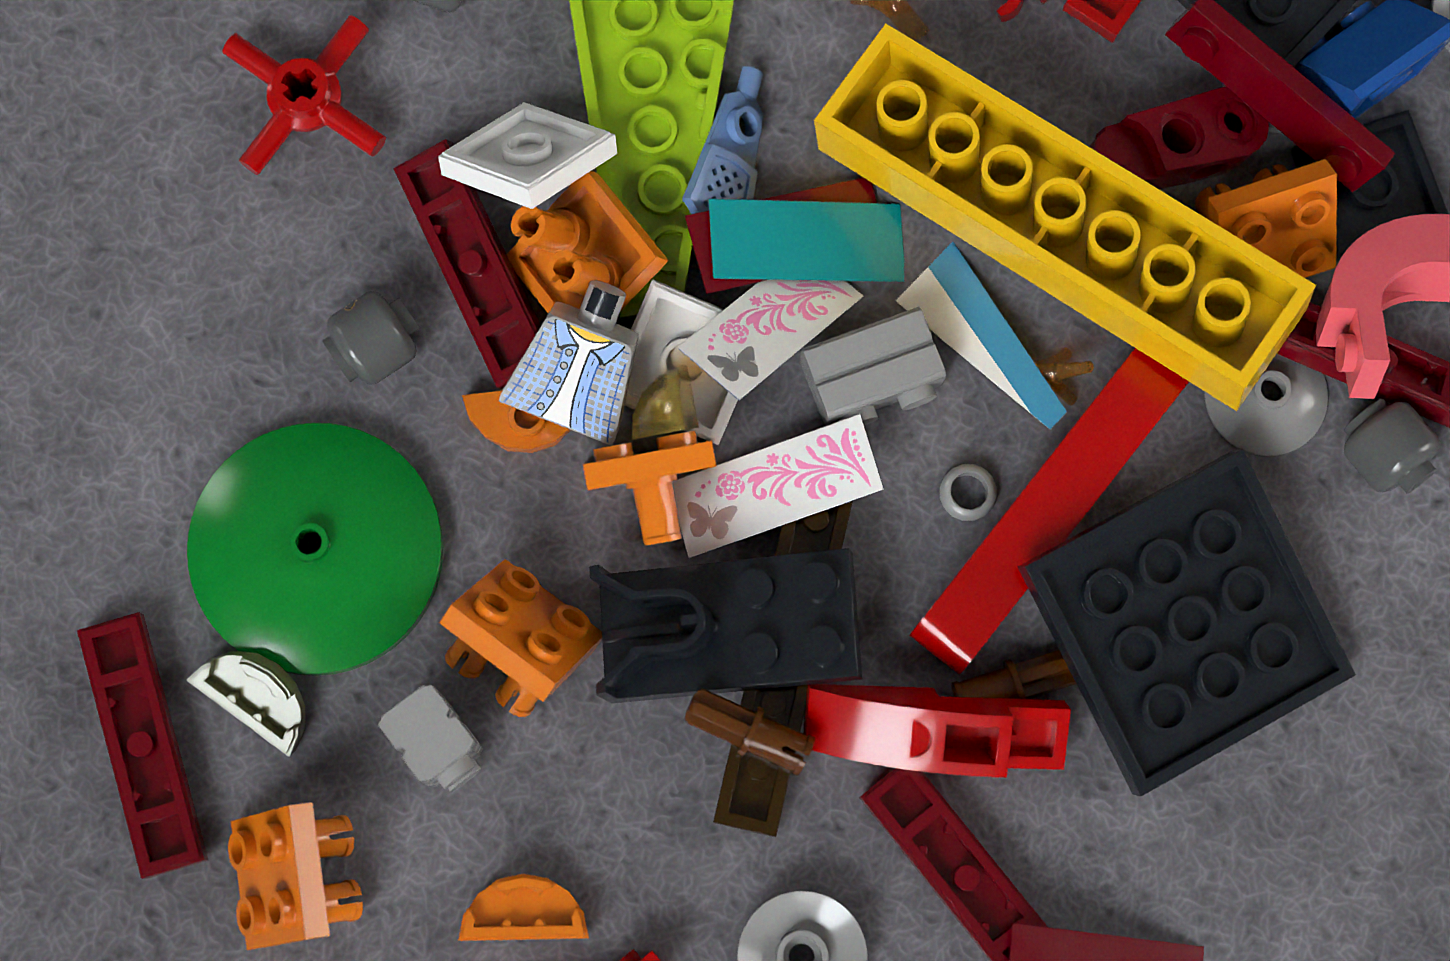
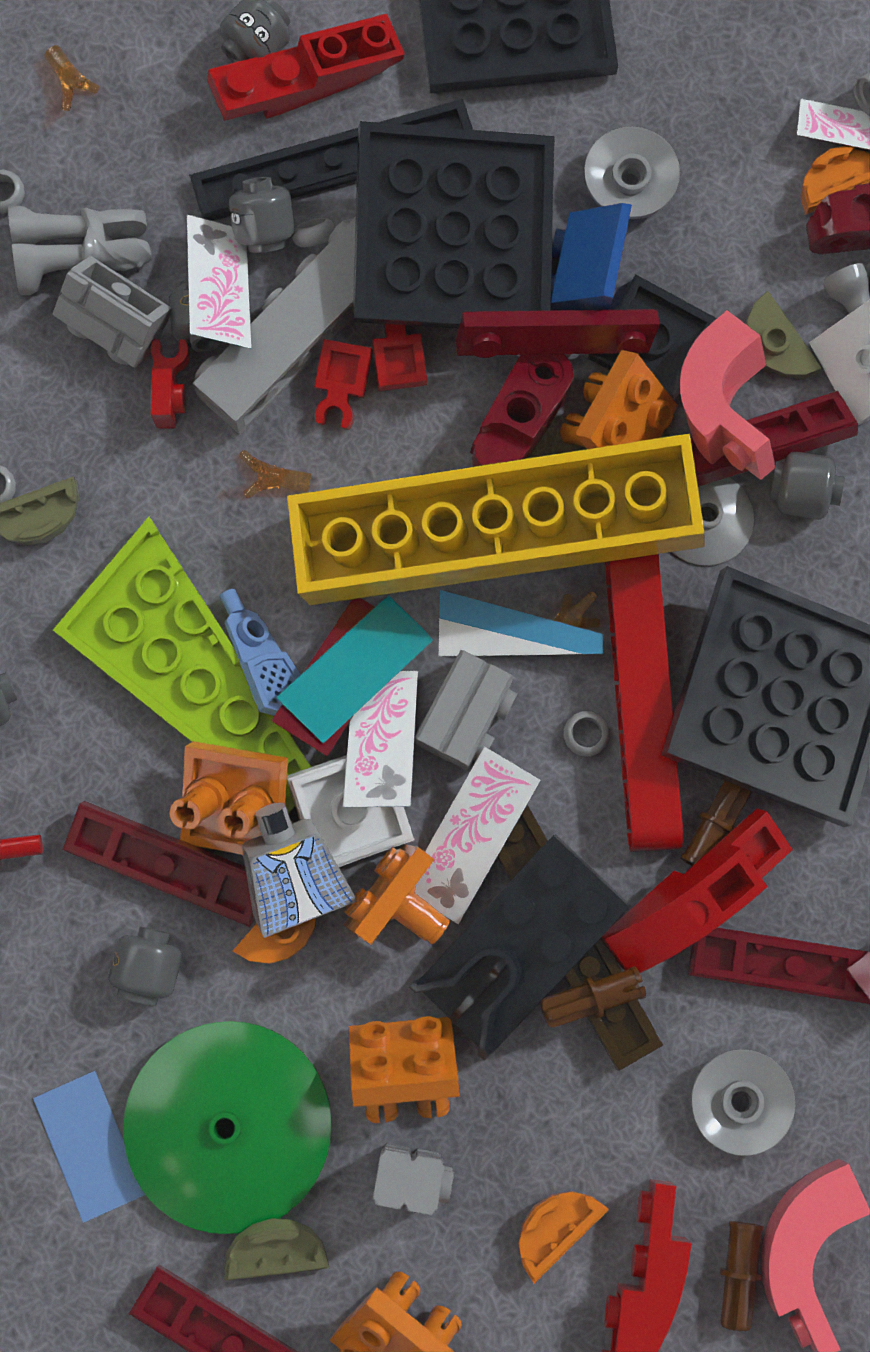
camera: 40 degrees left, 0 degrees up
white plate [438,102,617,209] -> none
clear yellow brick [632,365,699,440] -> none
none -> medium blue sticker [33,1071,145,1223]

